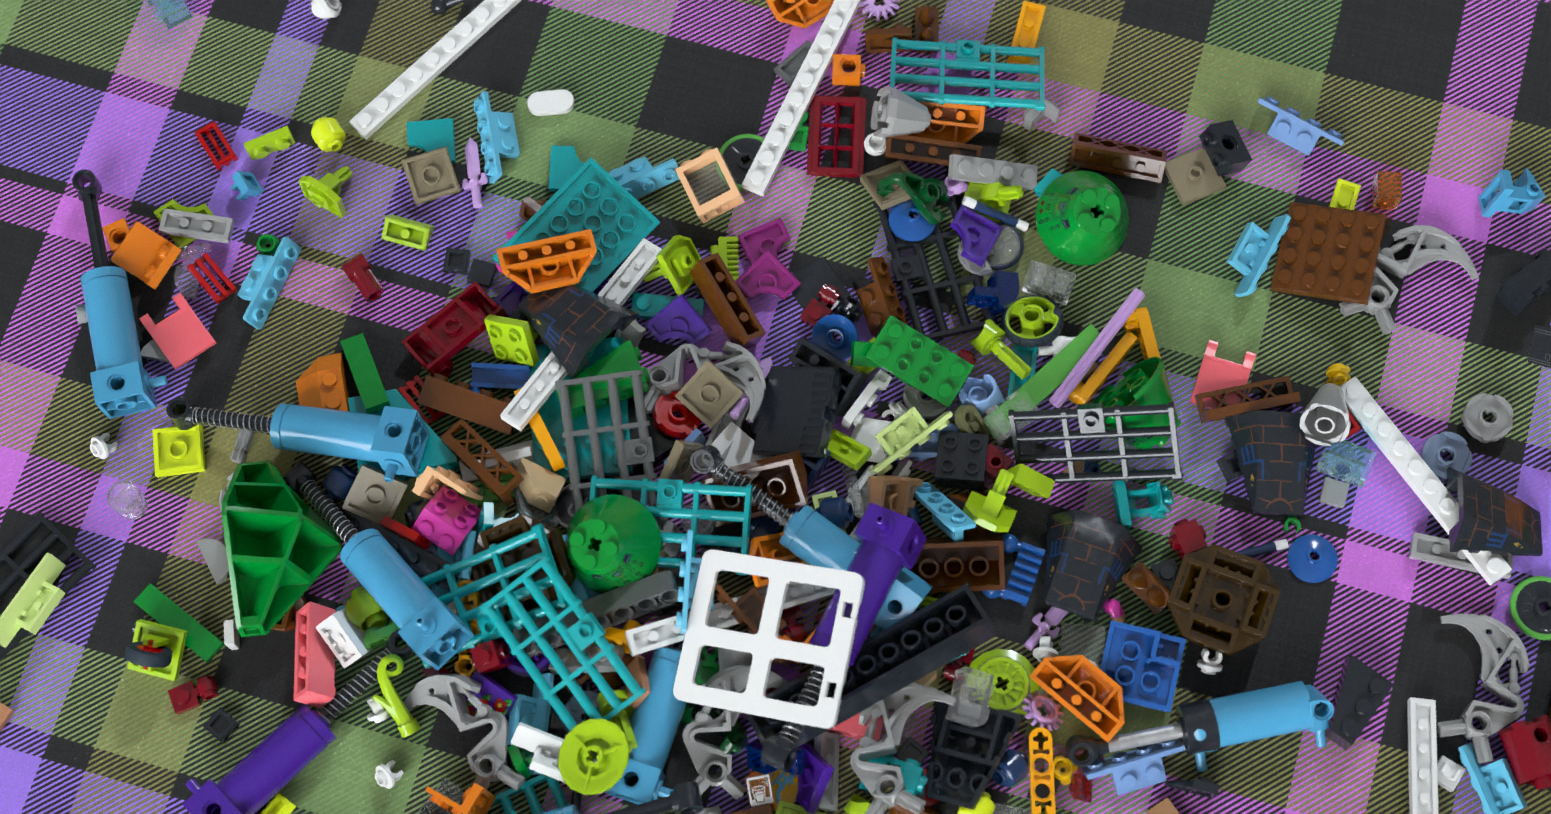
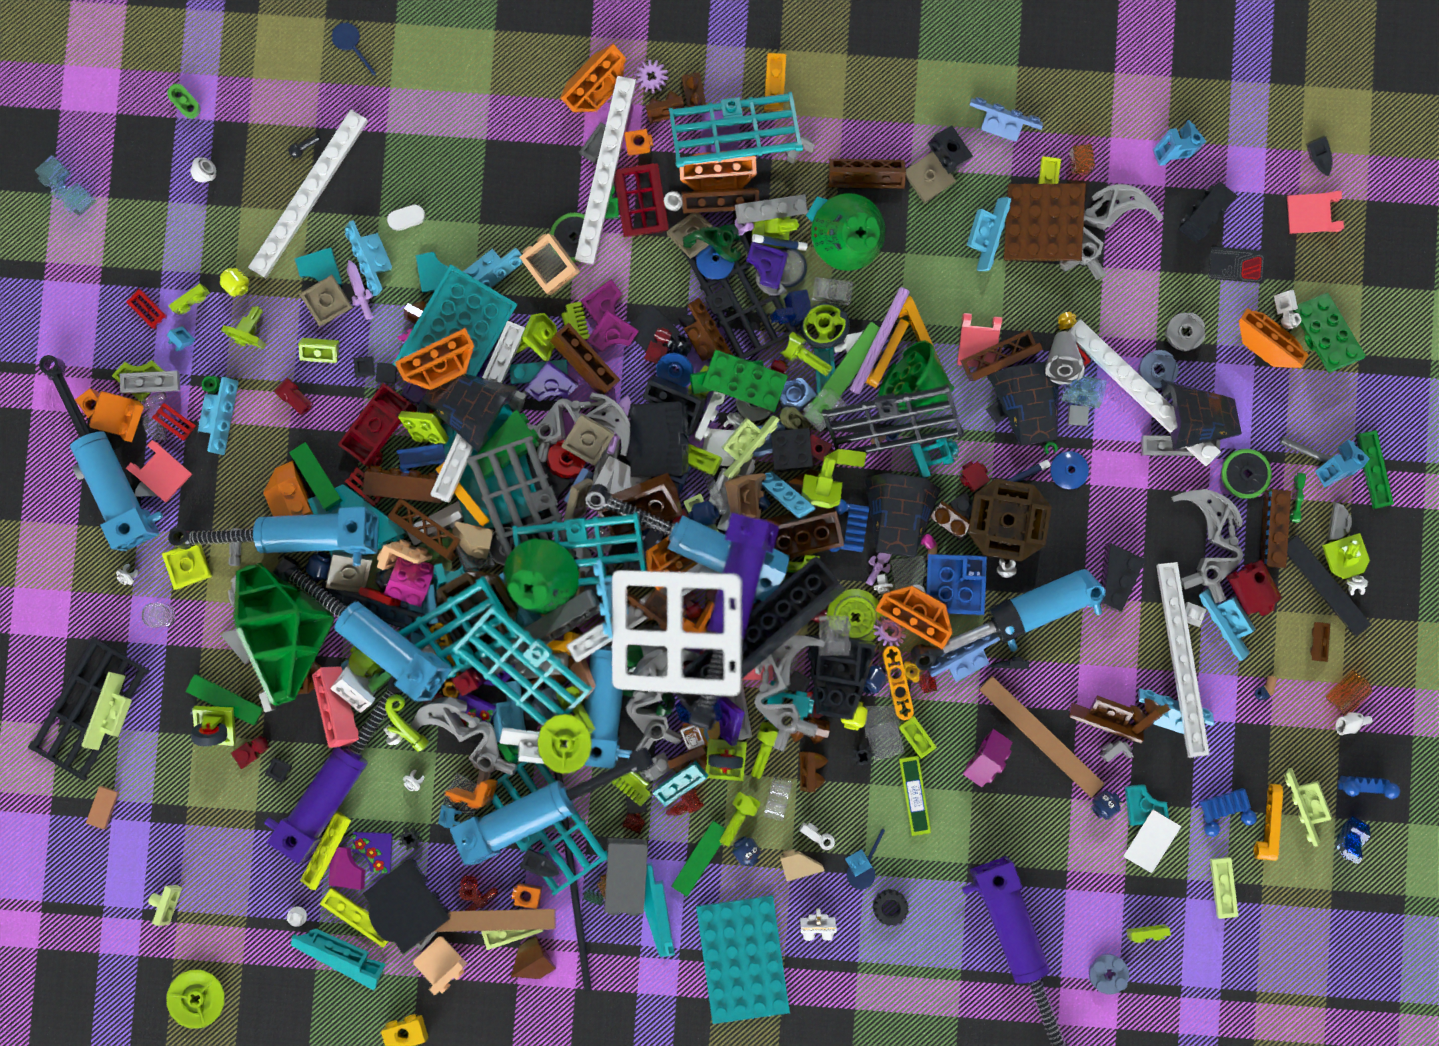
camera: 10 degrees left, 15 degrees up
light grey cone [871,86,931,138] -> none

